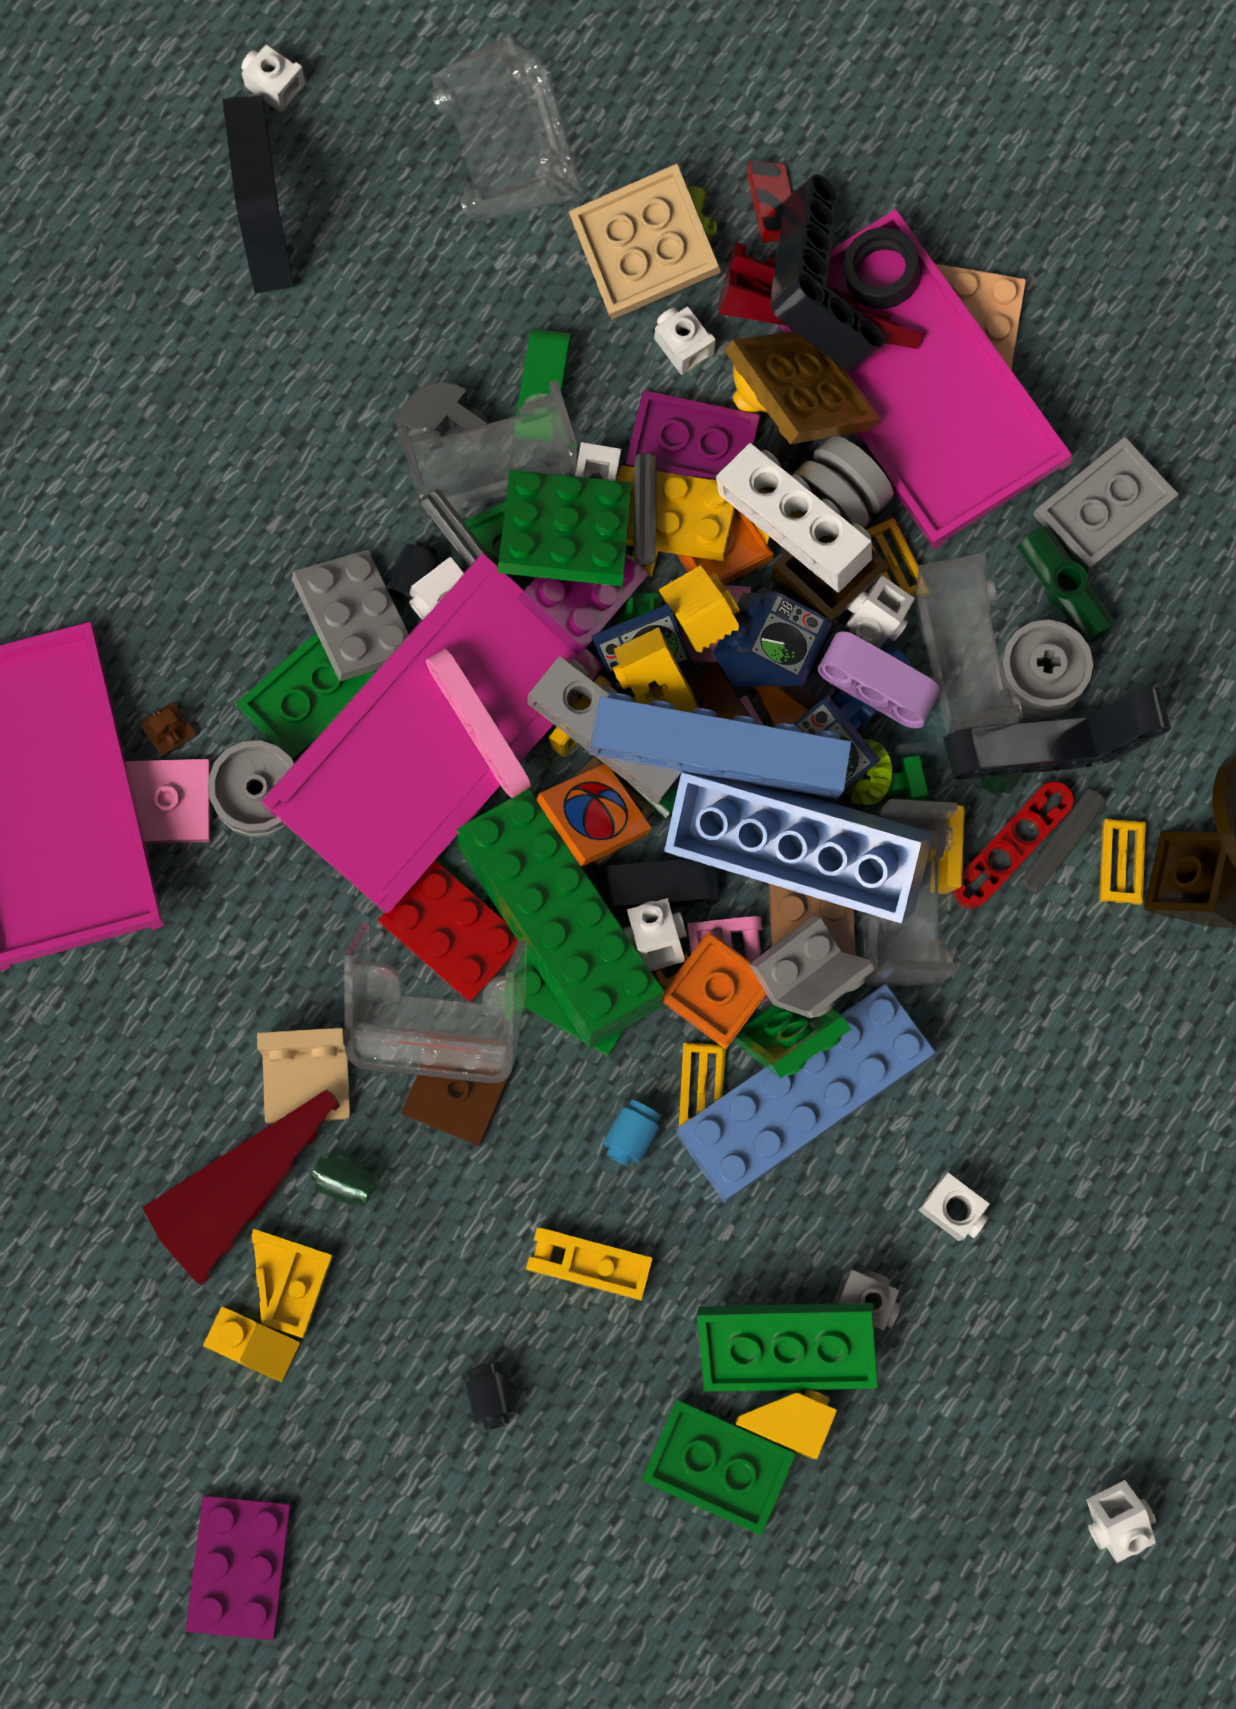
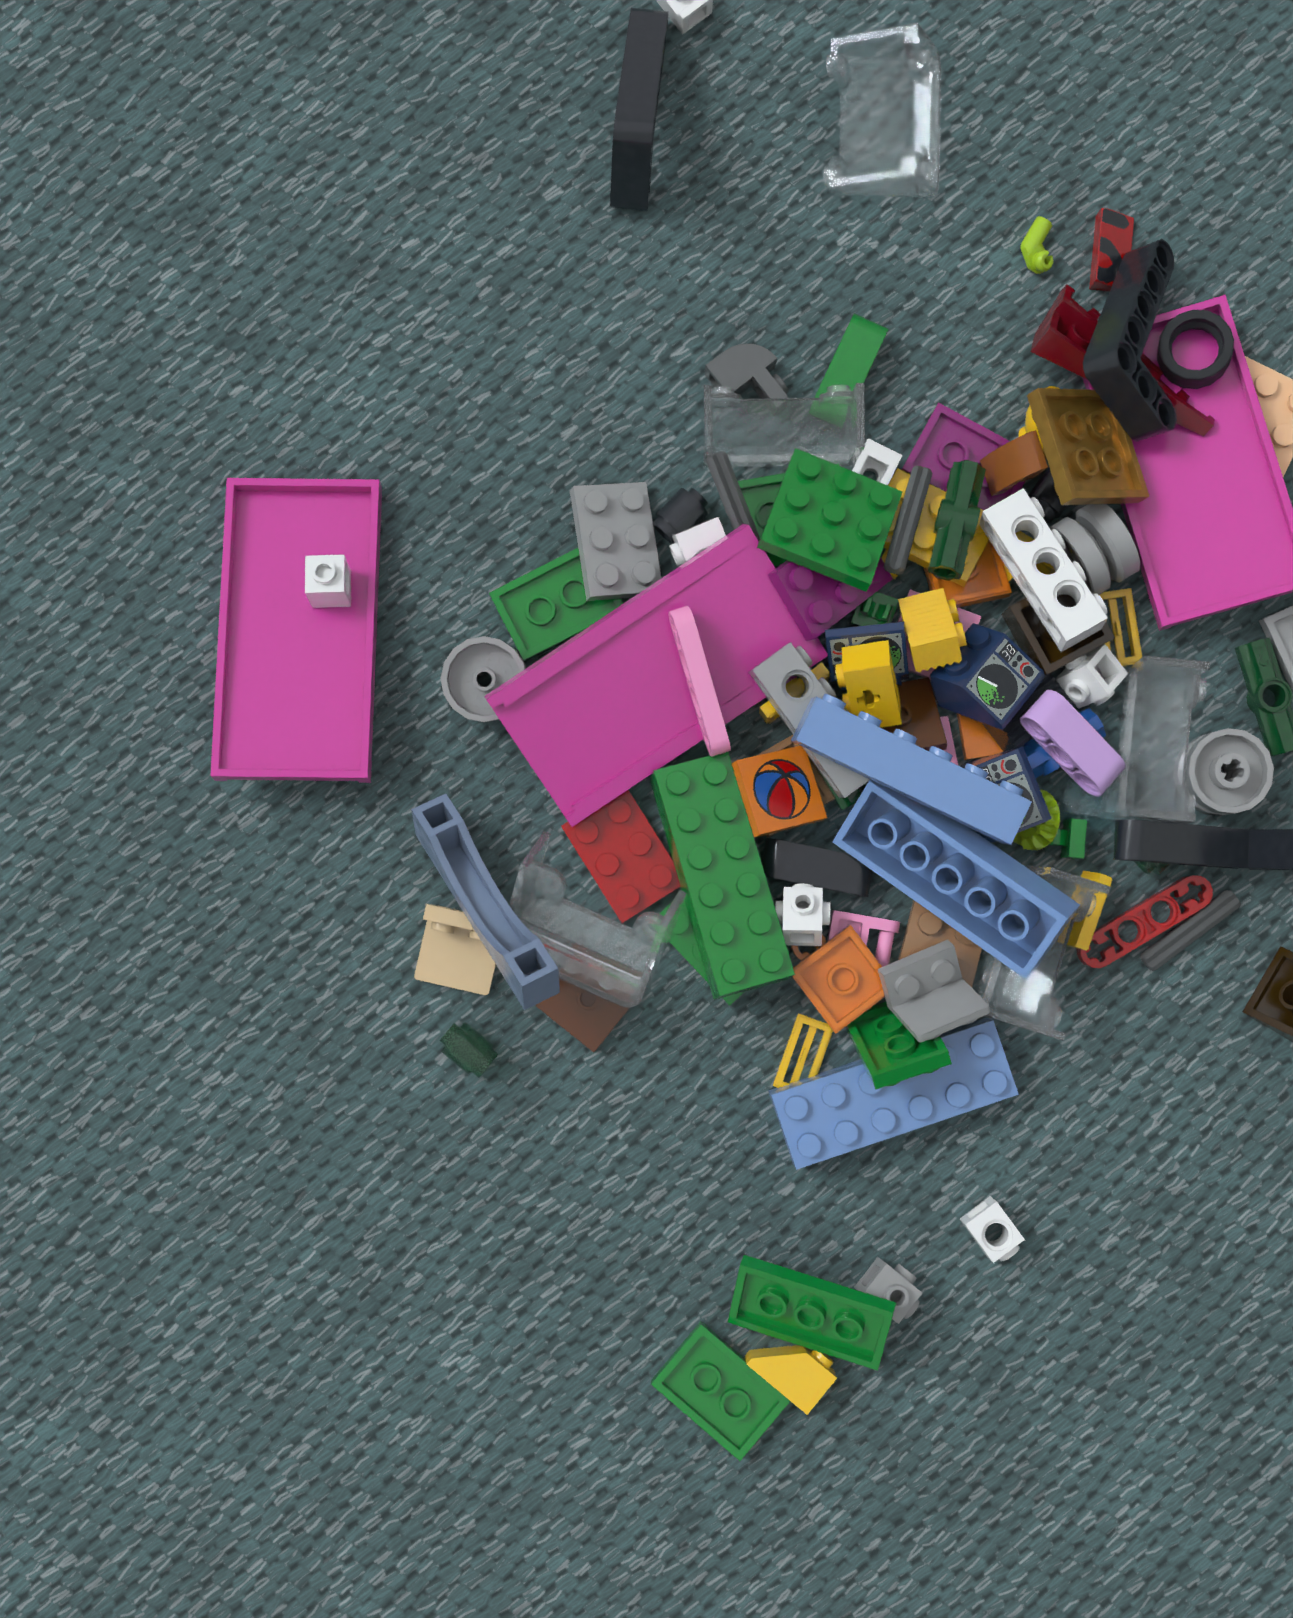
camera: 15 degrees right, 10 degrees up
bright pink plate [126,759,210,844] -> none
reddish brown brick [139,701,197,758] -> none
dark red wedge [142,1089,340,1286] -> none
magenta plate [185,1496,291,1640] -> none
yellow slope [203,1306,300,1383] -> none
yellow wing [252,1229,333,1339] -> none
black brick [465,1362,517,1430] -> none
yellow plate [526,1228,652,1301] -> none
tan plate [568,164,721,320] -> none
dark azure brick [603,1100,661,1167] -> none
white brick [654,306,716,375] -> none
white brick [1087,1480,1156,1563] -> none
yellow tile [1099,819,1146,905] -> none
none -> white brick [305,555,351,608]
none -> sand blue arch [411,794,560,1010]
none -> dark green piece [927,460,986,581]
none -> dark orange slope [980,430,1048,496]

